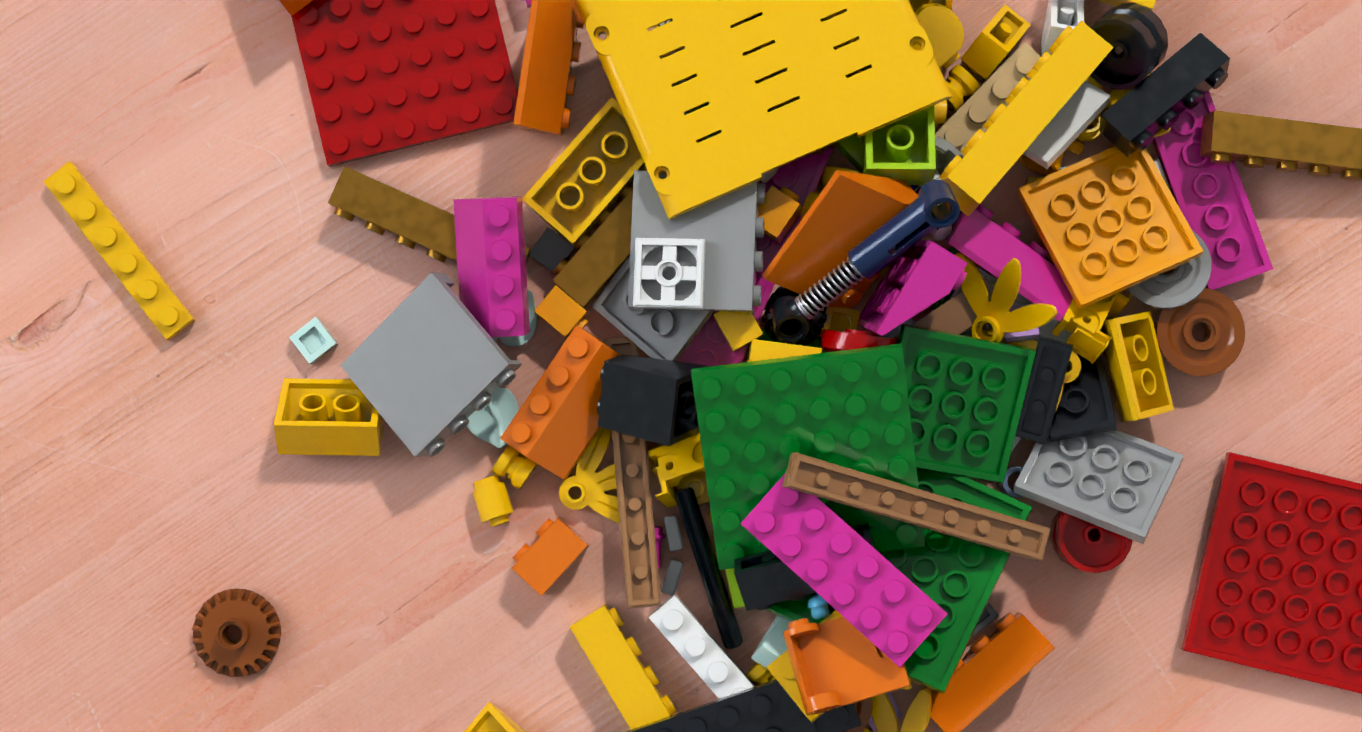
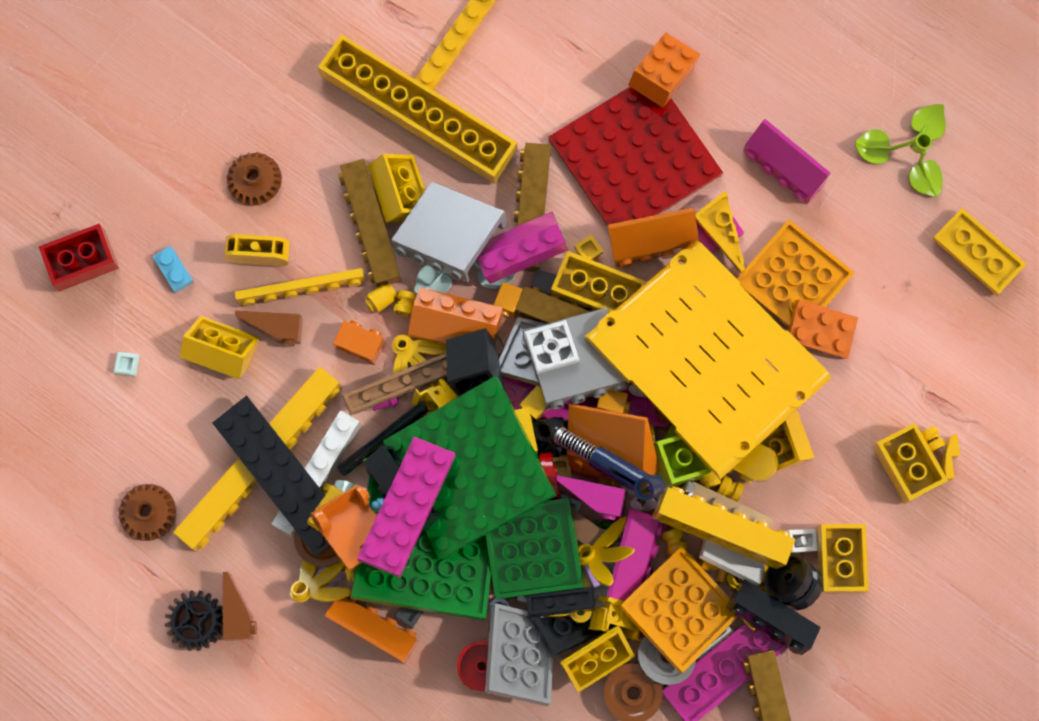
camera: 70 degrees right, 10 degrees down
light aqua tile [289,317,338,364] -> none
dark grey tile [661,558,684,595] -> none
dark grey tile [664,515,683,551] -> none
medium nougat tile [782,452,1051,562] -> none
yellow slope [960,4,1031,80] -> none
none -> yellow brick [224,234,290,267]
none -> yellow plate [235,268,366,306]
none -> dark orange slope [235,311,303,347]
none -> yellow brick [318,34,517,184]
none -> pearl gold brick [338,158,402,287]
none -> yellow plate [574,234,604,260]
none -> yellow wheel [662,528,689,555]

